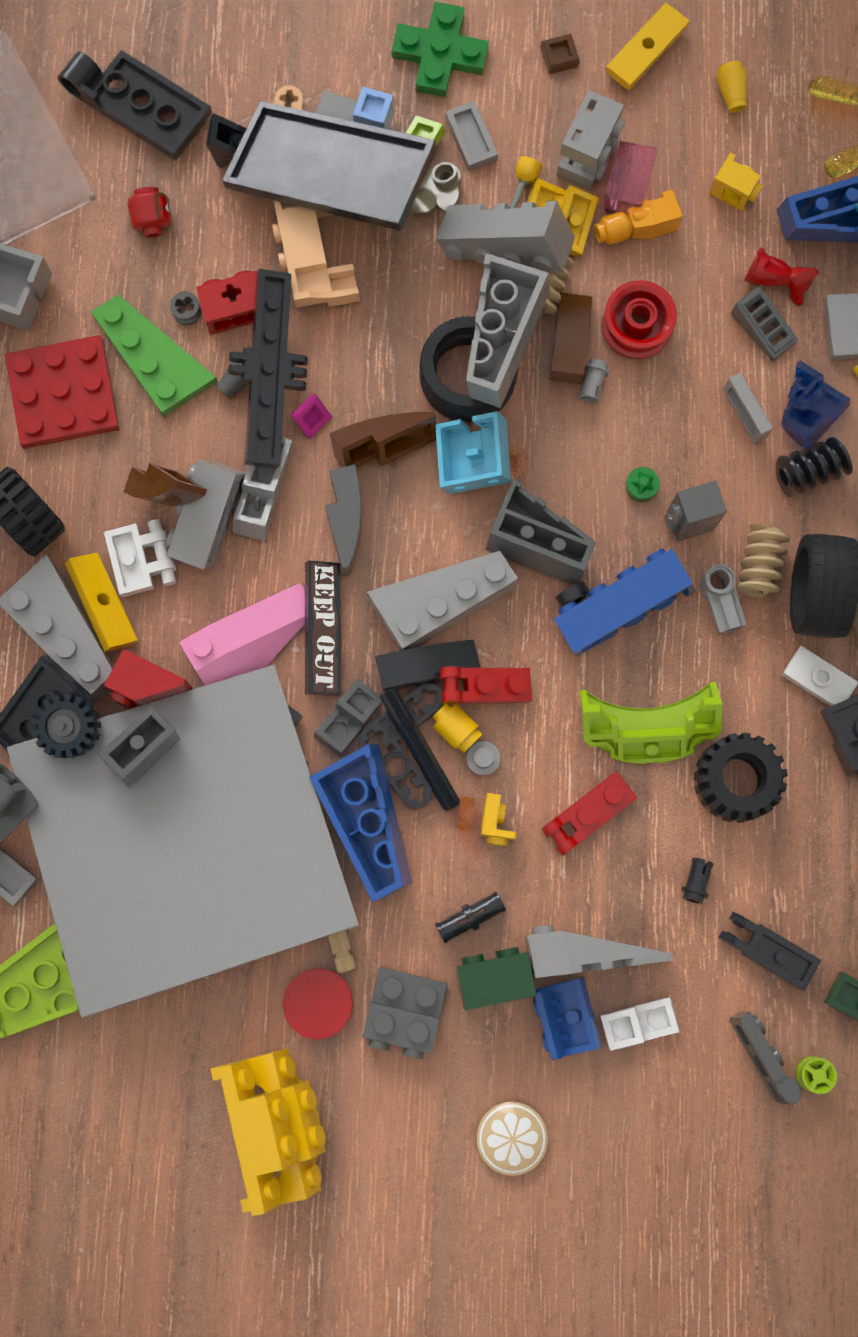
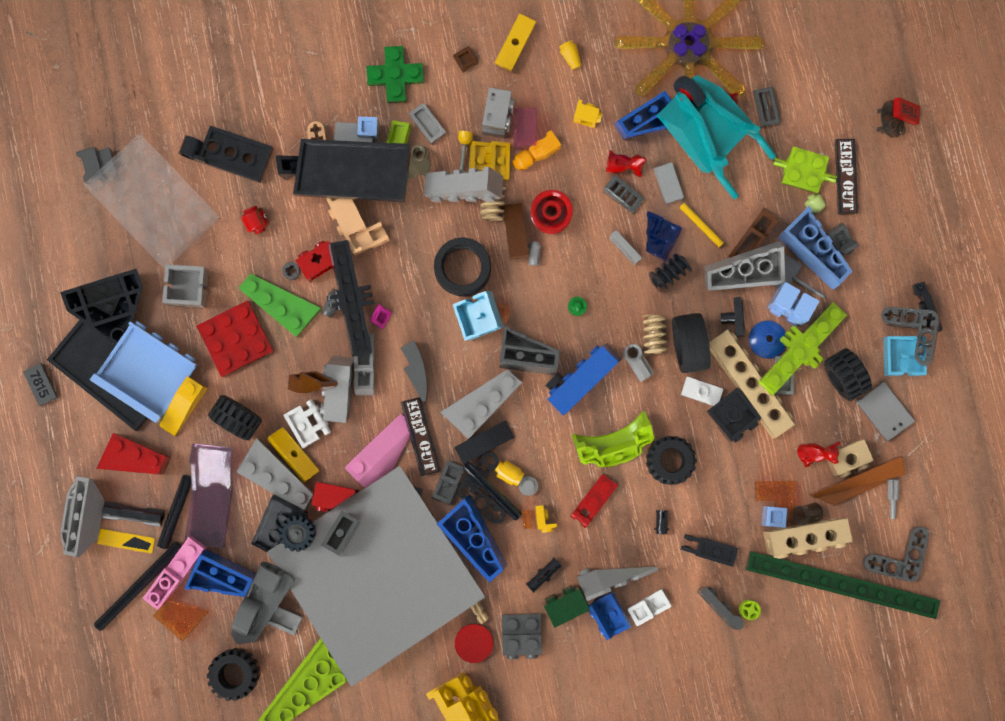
camera: 15 degrees left, 5 degrees up
reddish brown slope [330,412,437,467] -> none
red plate [440,666,532,704] -> none
light grey wedge [466,253,550,408] -> none
dish [477,1102,548,1176] -> none
dark grey brick [665,480,727,542] -> none

